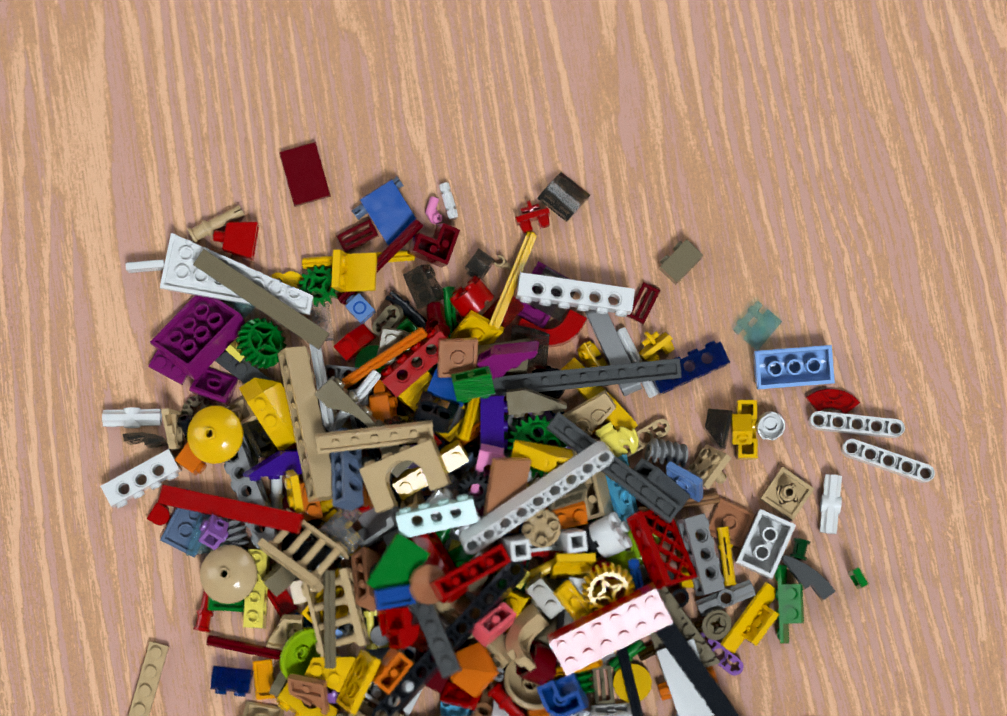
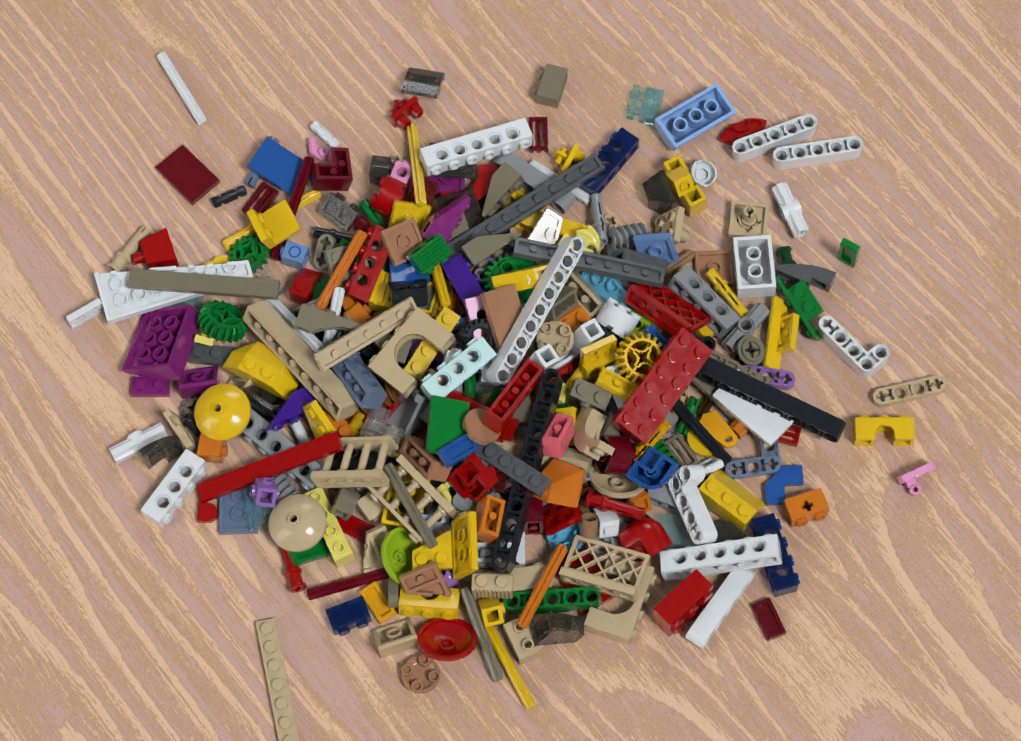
camera: 30 degrees left, 15 degrees down
none -> white axle [157,52,207,125]
none -> black axle [211,185,247,208]
none -> bright pink brick [390,161,413,193]
none -> dark tan slope [482,162,525,220]
none -> light grey pin [590,193,608,246]
none -> light orange piece [699,410,738,448]
none -> white beam [817,316,890,379]

